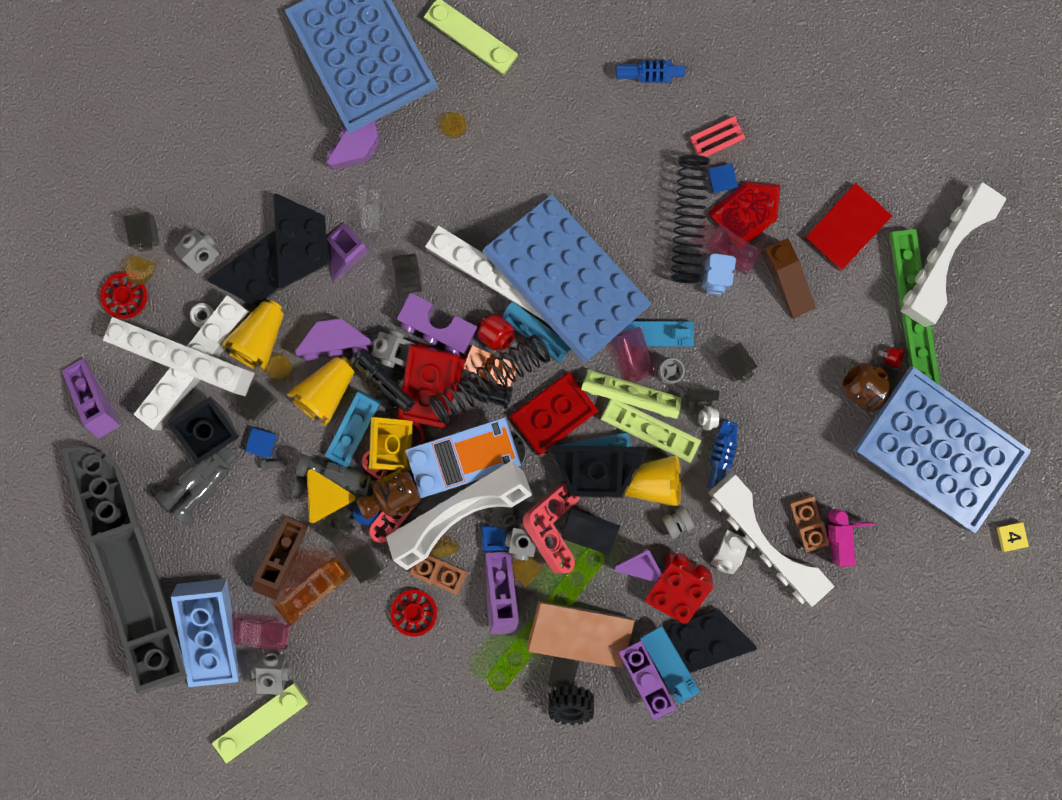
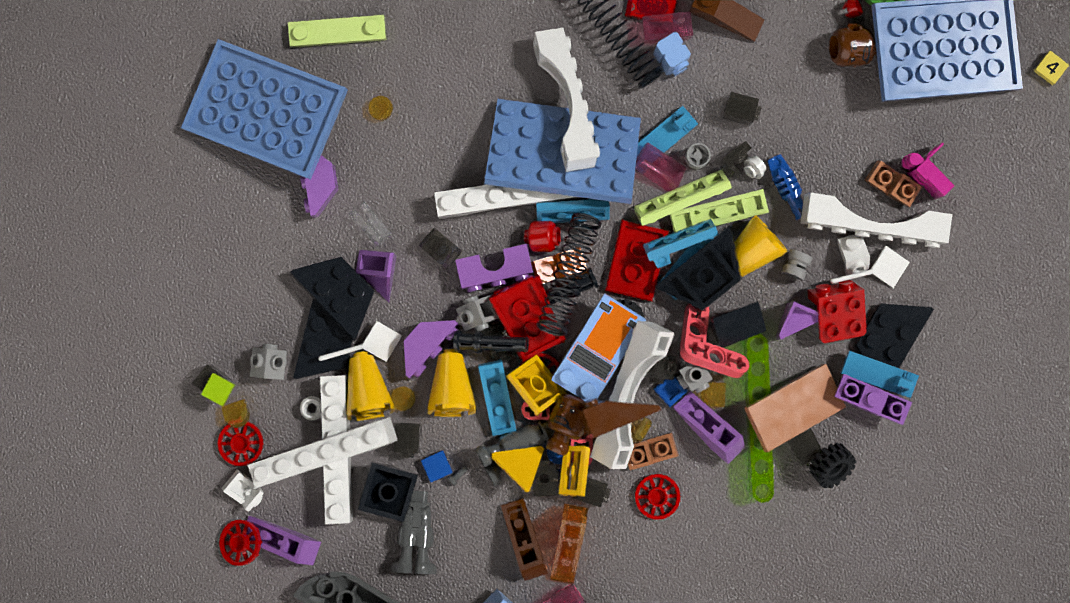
camera: 40 degrees left, 0 degrees up
none -> lime tile [201,373,236,406]
none -> red wheel [219,520,262,566]
none -> white bracket [222,469,264,512]
none -> white piece [318,321,402,362]
none -> white arch [533,28,600,172]
none -> yellow tile [559,446,590,497]
none -> reddish brown slope [578,398,661,438]
none -> dark azure hinge [643,219,719,268]
none -> white piece [830,246,909,288]

